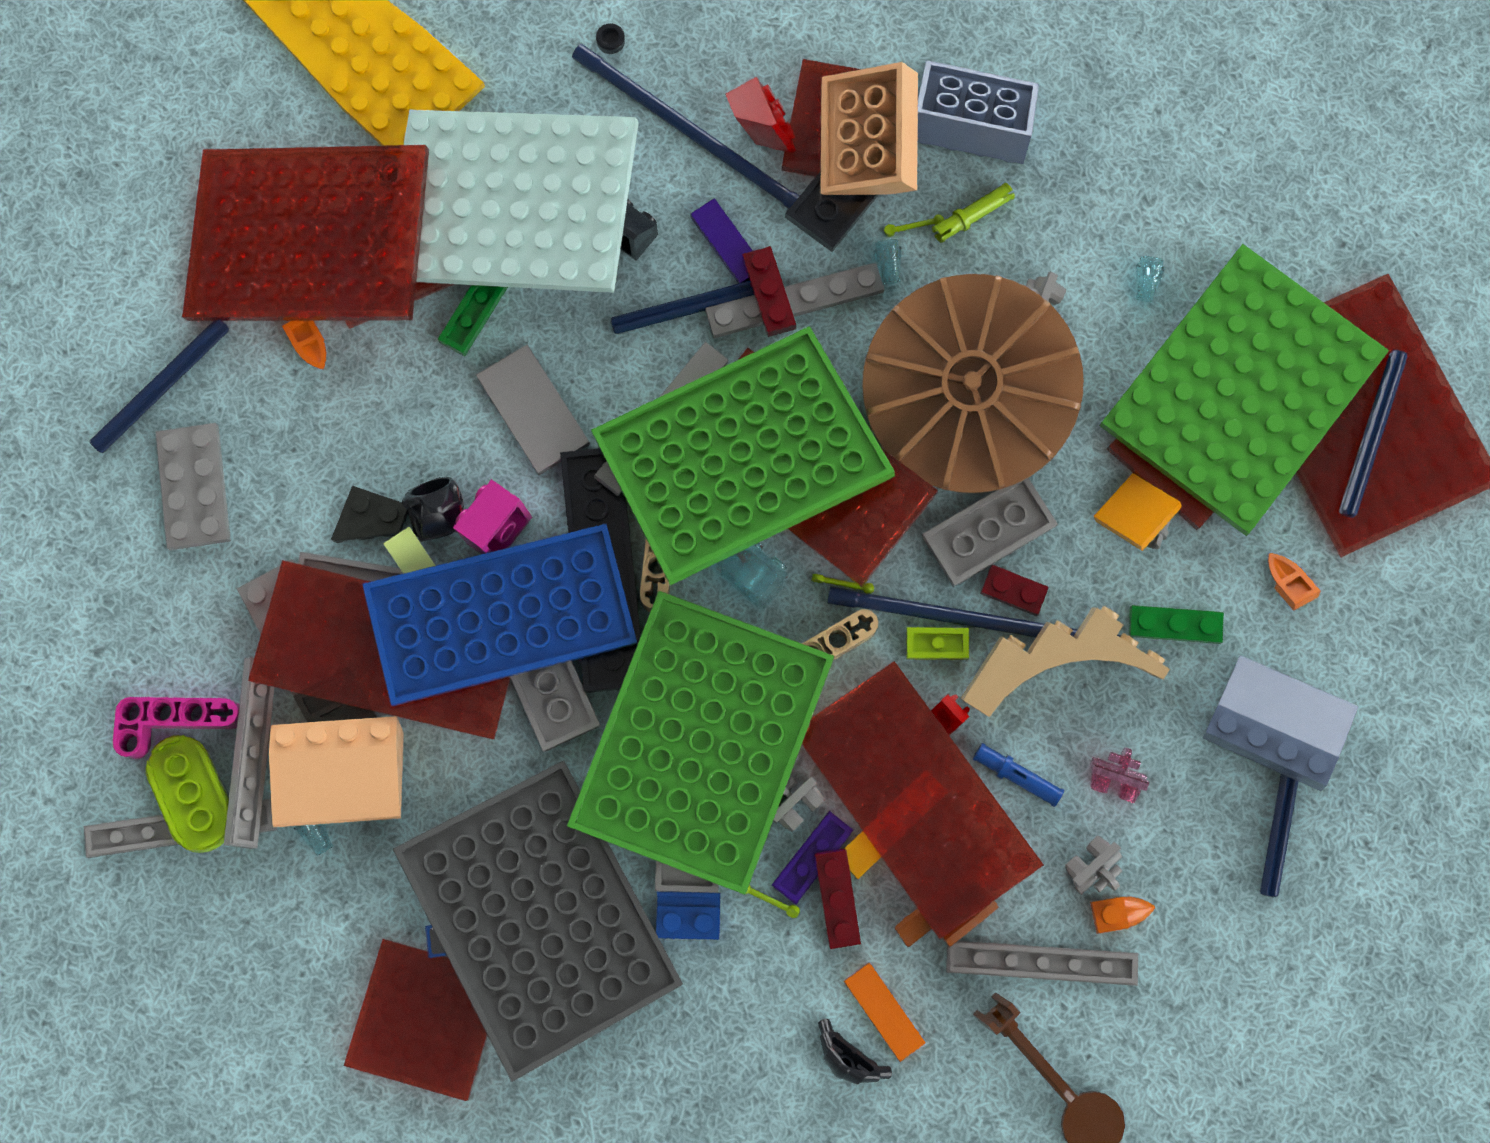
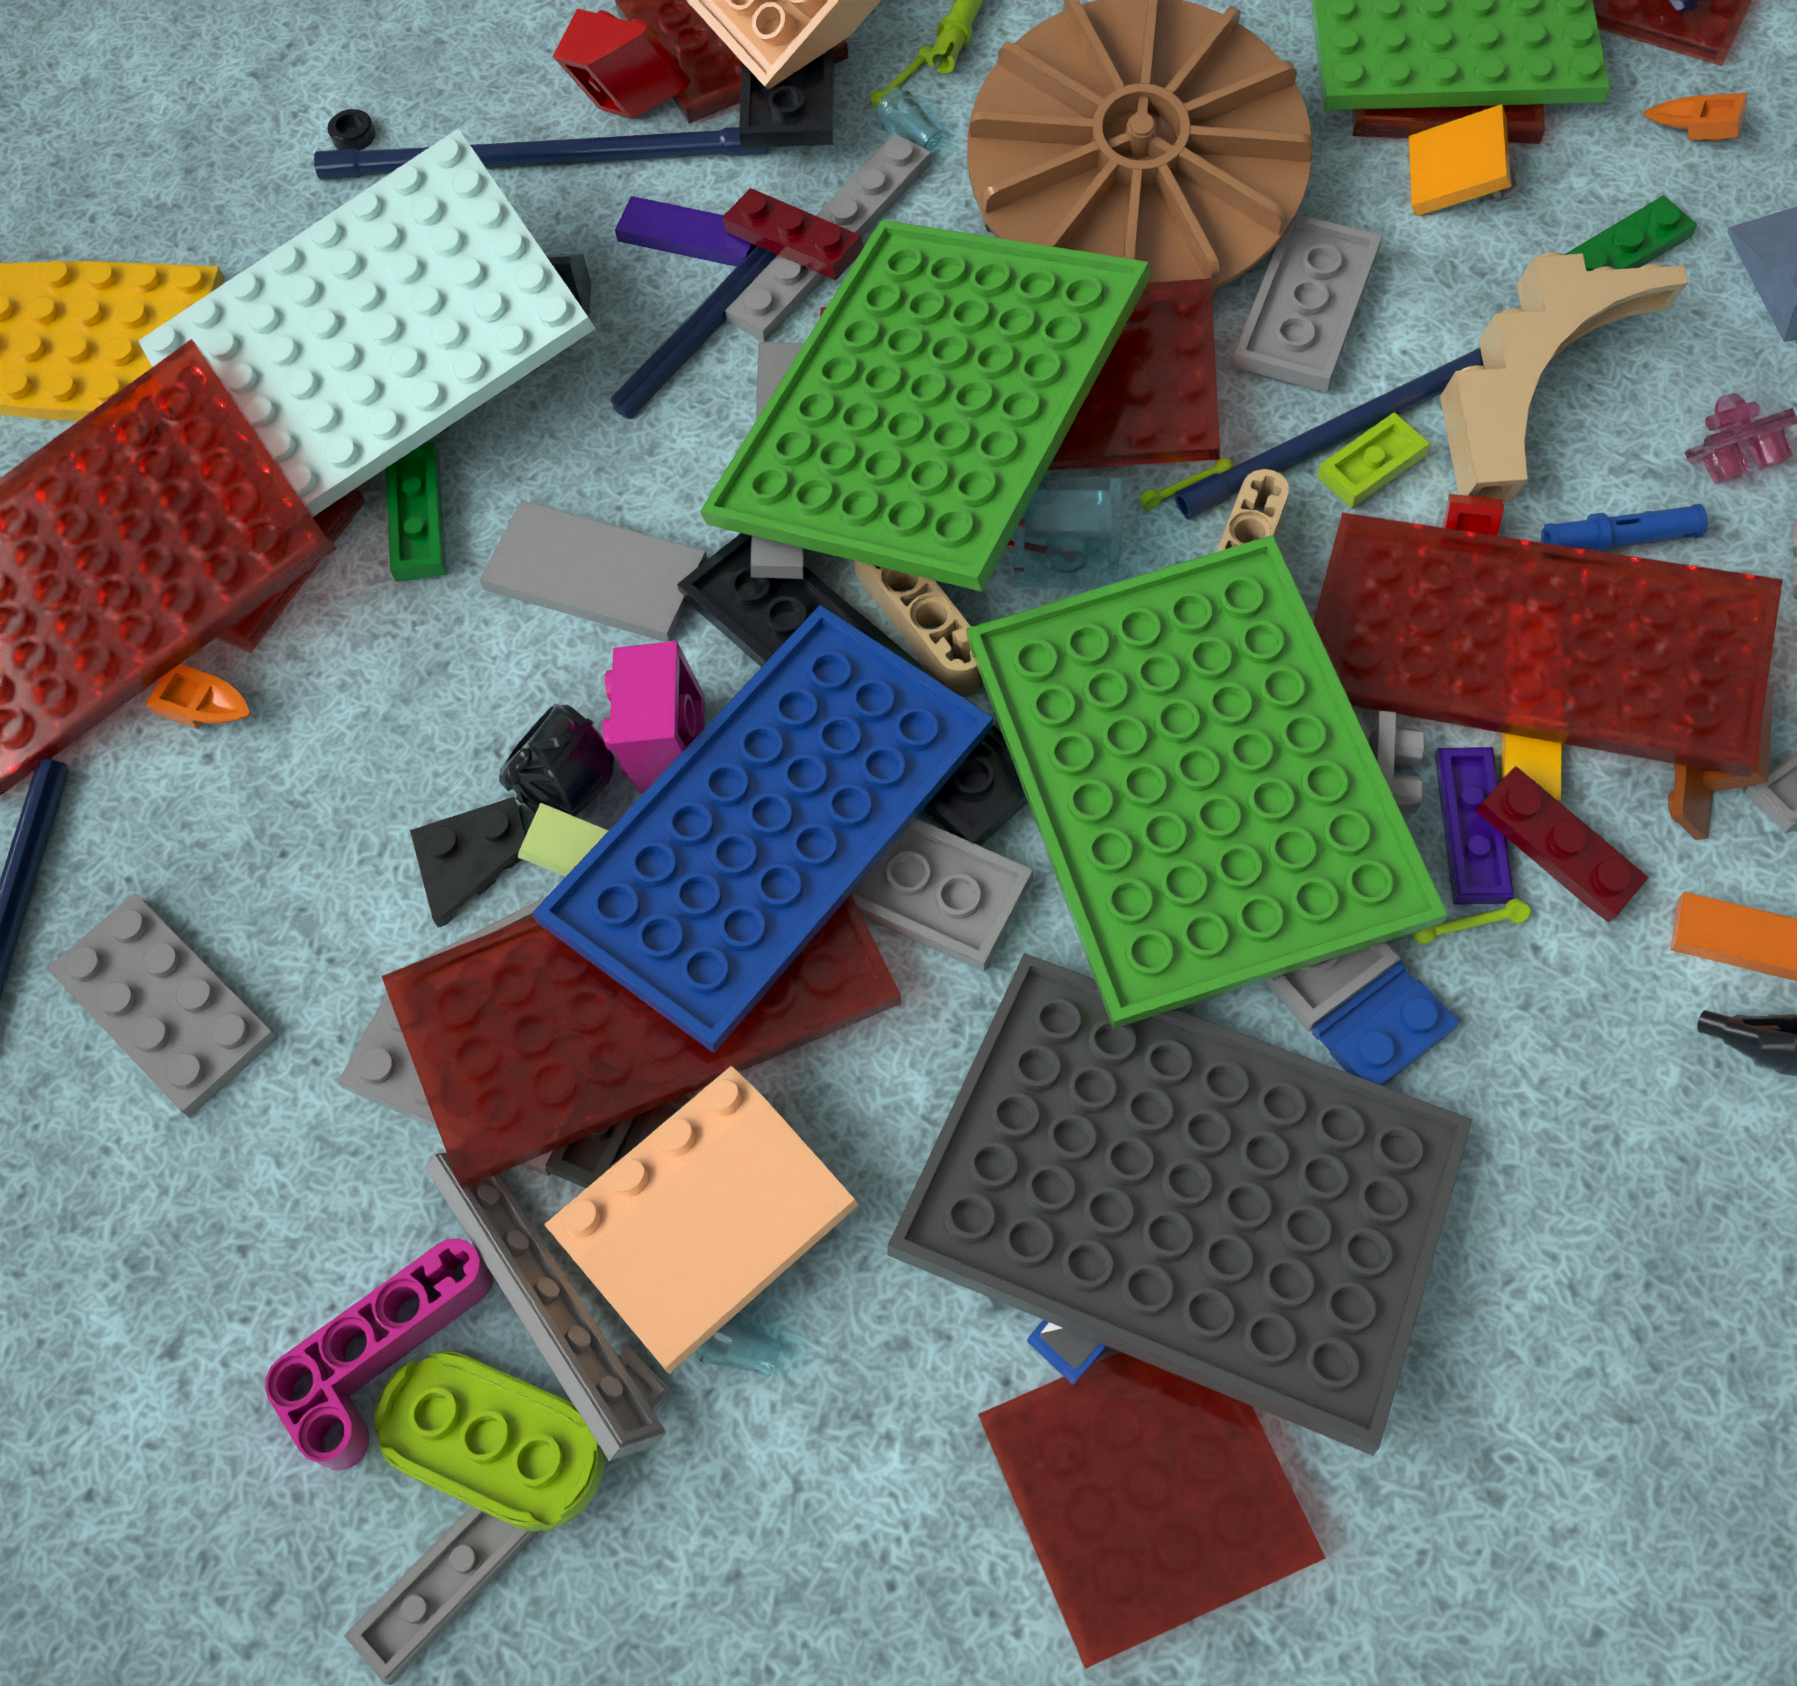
camera: 30 degrees left, 15 degrees down
dark red plate [980,564,1049,616] -> none

